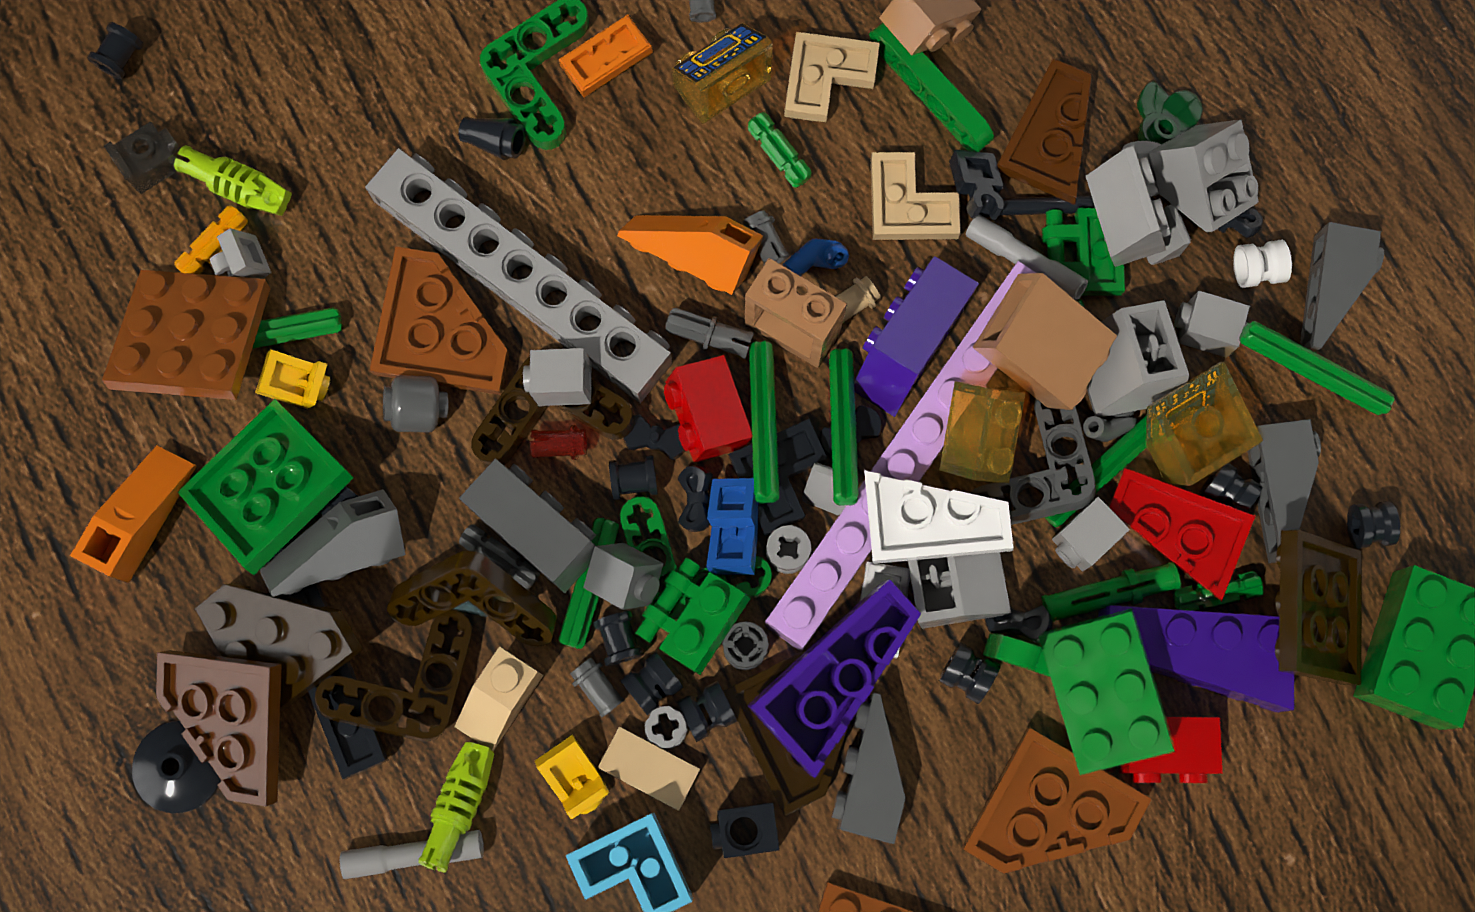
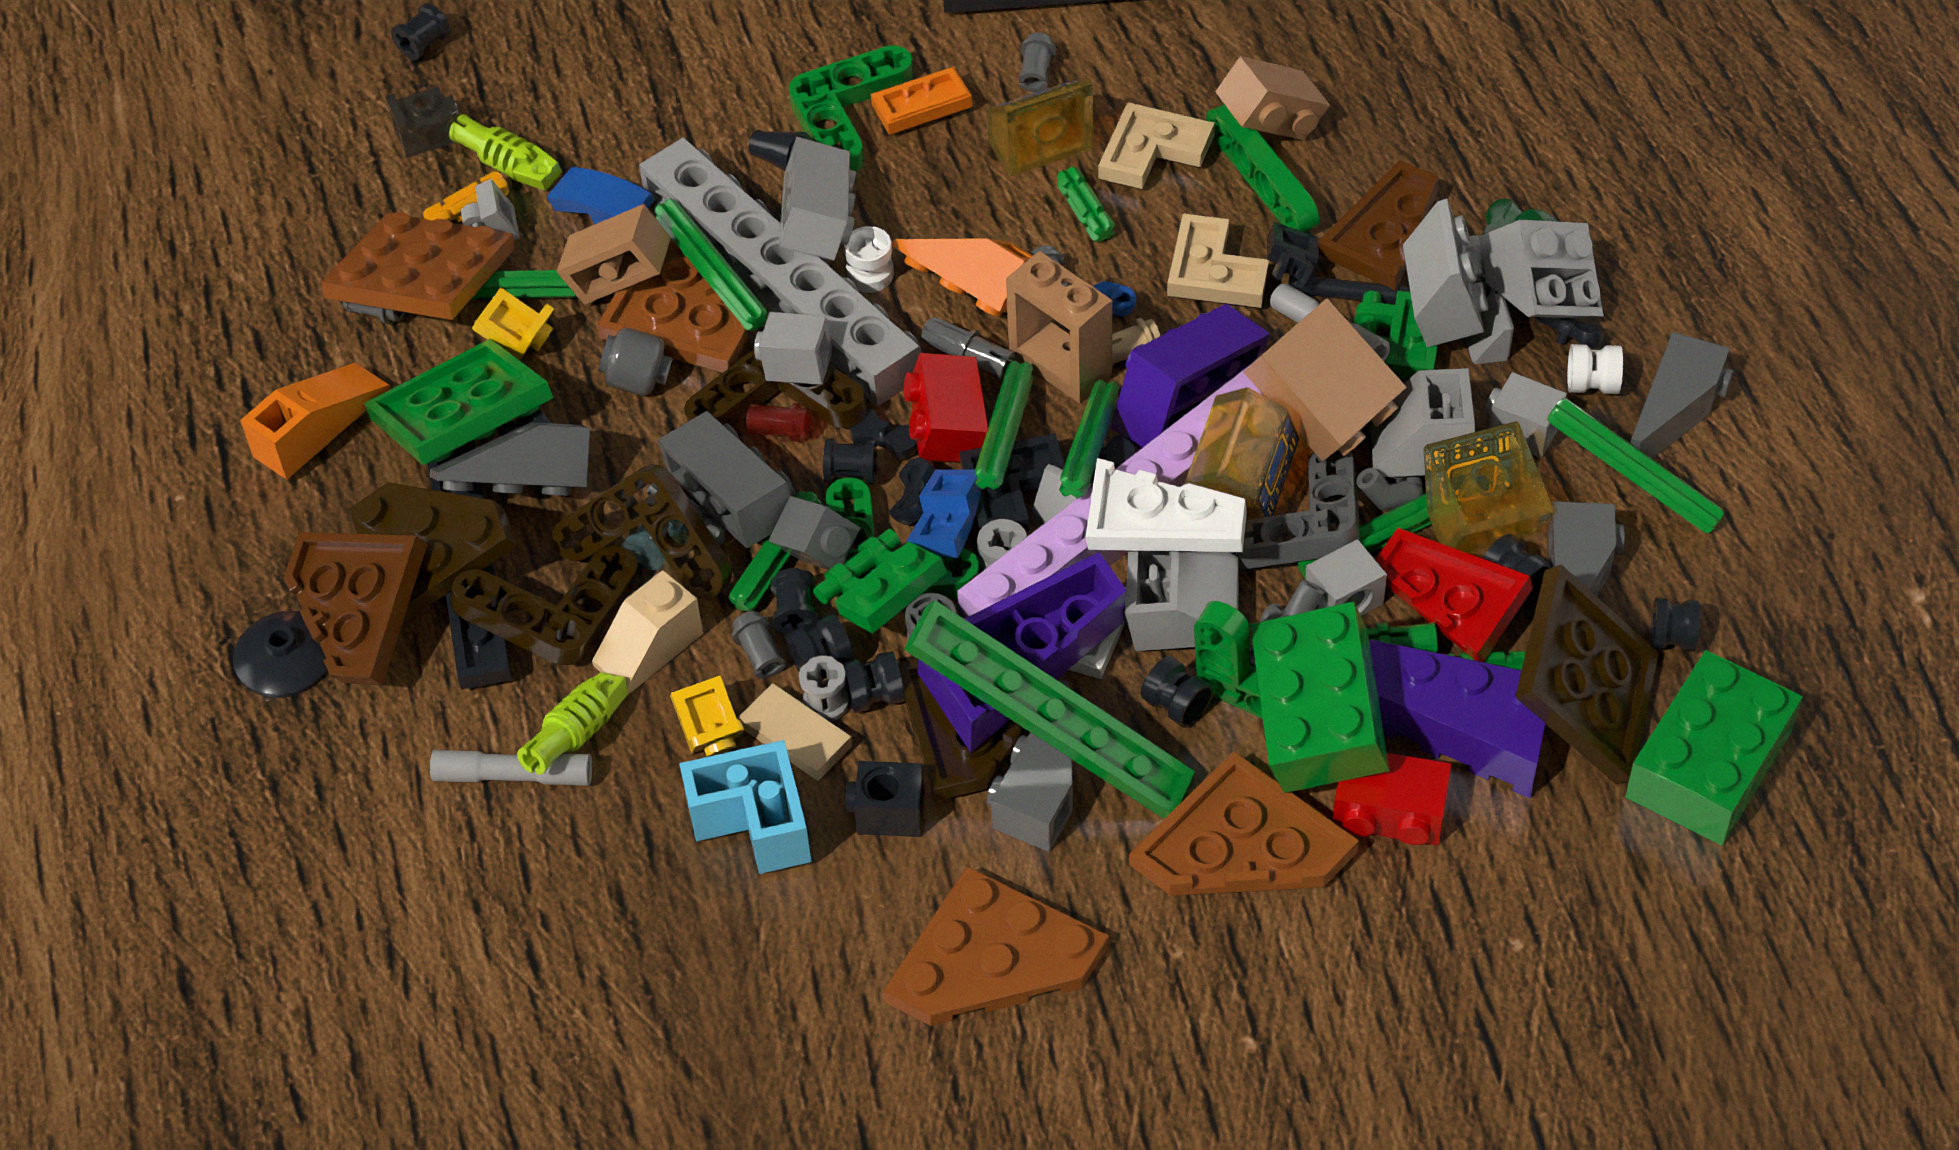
camera: 15 degrees right, 25 degrees down
none -> blue slope [547,167,655,225]
none -> medium nougat brick [556,204,671,305]
none -> green axle [655,198,768,332]
none -> light grey brick [779,137,856,260]
none -> white wheel [844,226,894,293]
none -> green plate [904,600,1195,819]
none -> dark grey arm [1259,580,1324,622]

